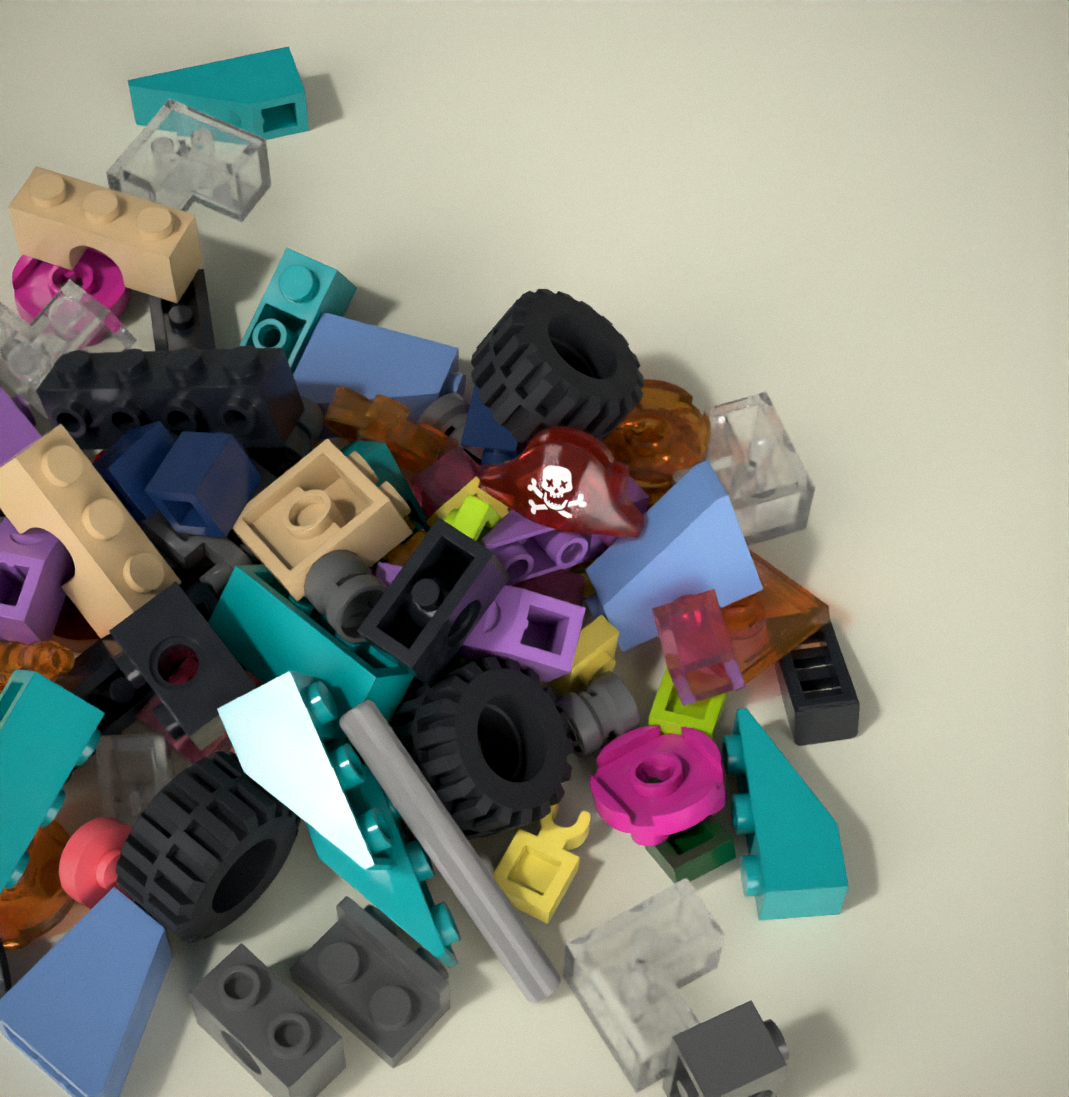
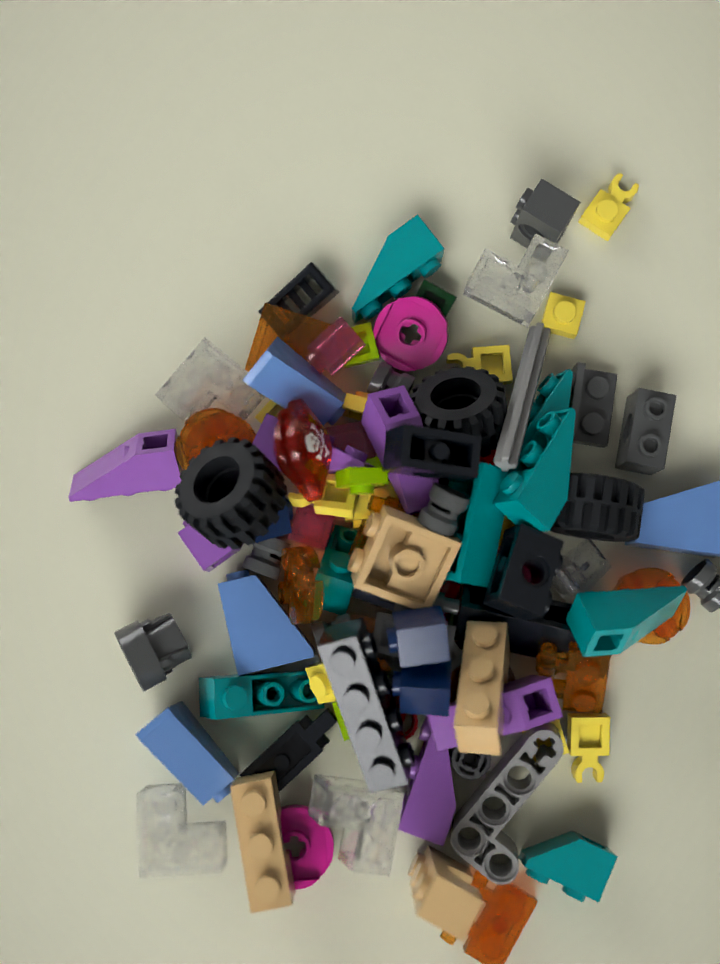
camera: 120 degrees left, 25 degrees up
coral wheel [59,817,133,909] -> none
teal slope [127,46,309,142] -> none
none -> medium lavender slope [68,429,185,502]
none -> dark grey piece [114,613,192,692]
none -> medium blue slope [135,701,239,805]
none -> light yellow plate [541,292,586,339]

